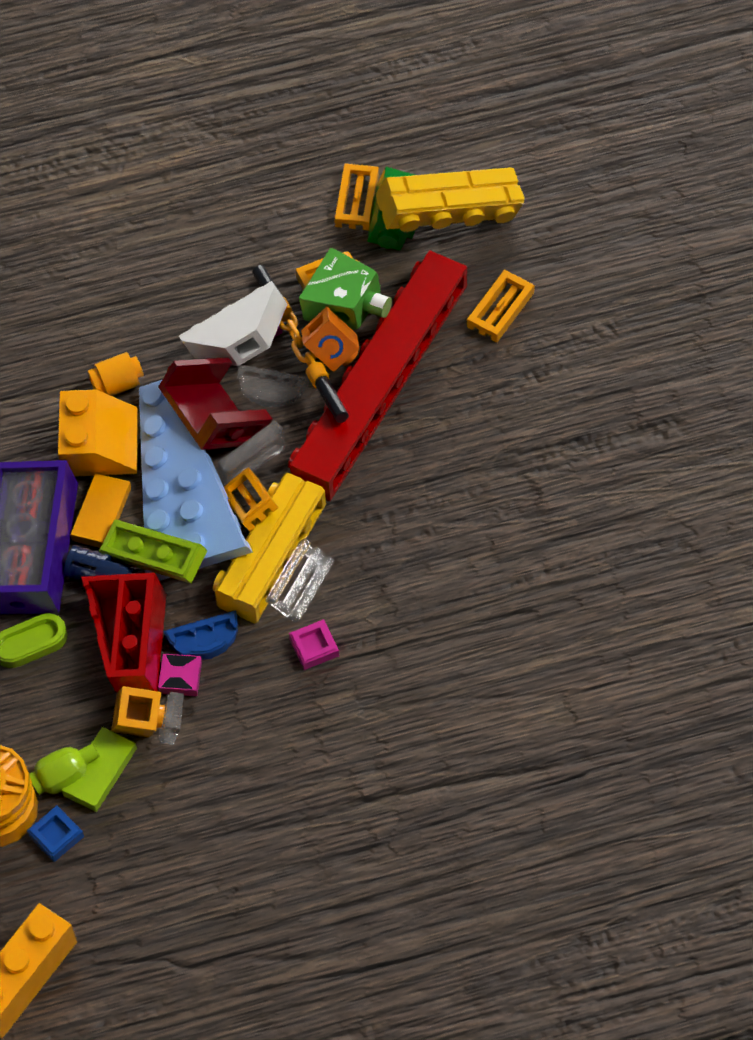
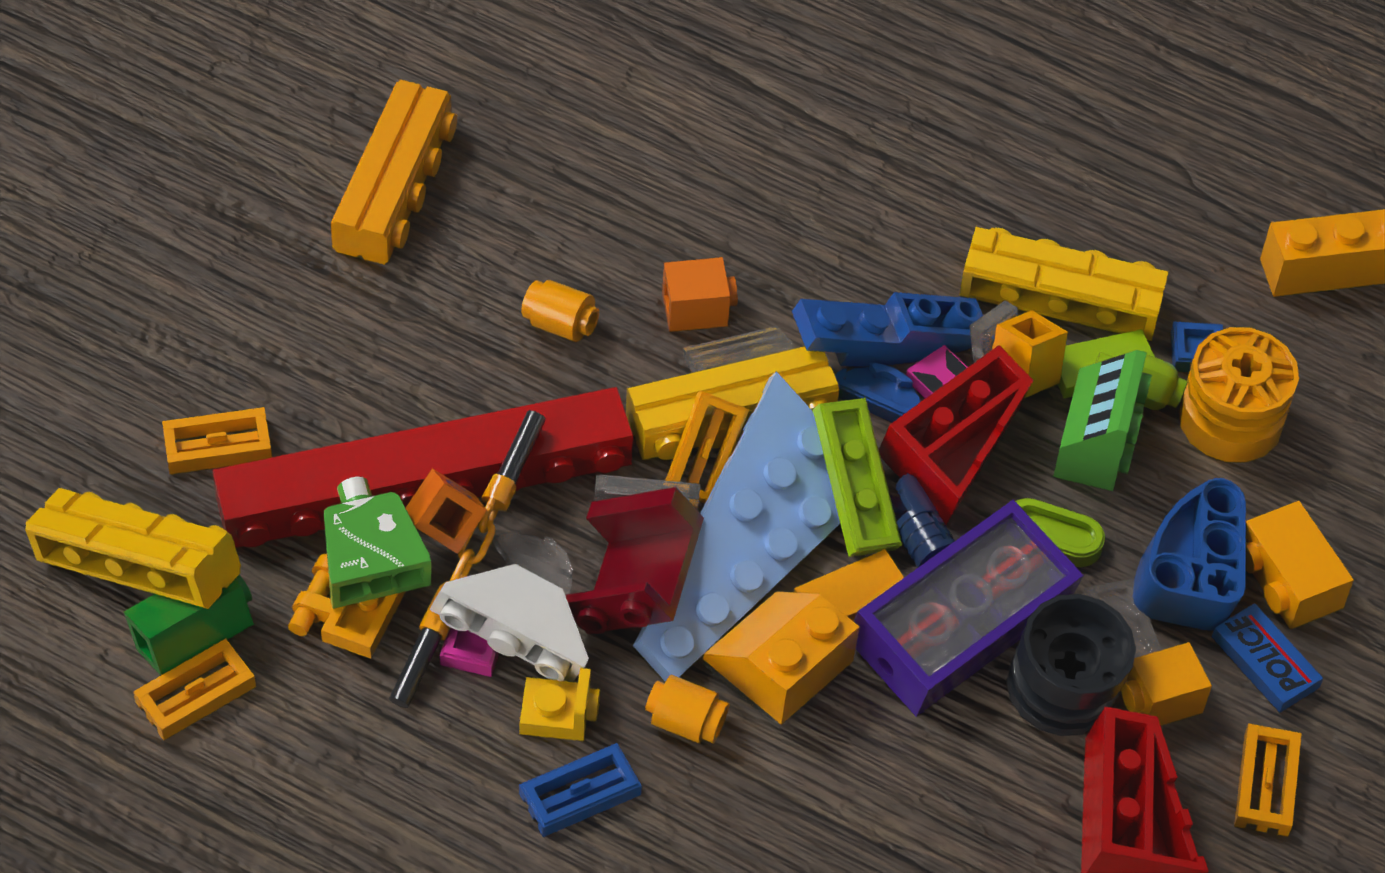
camera: 140 degrees left, 5 degrees down
dark pink tile [289,619,339,670] -> none
none -> light orange brick [330,79,457,265]
none -> yellow bracket [519,668,600,741]
none -> blue tile [519,743,642,837]
none -> light orange brick [521,280,599,342]
none -> orange brick [662,257,738,332]
none -> blue slope [792,292,992,366]
none -> yellow brick [959,227,1168,341]
none -> bright green slope [1053,350,1152,491]

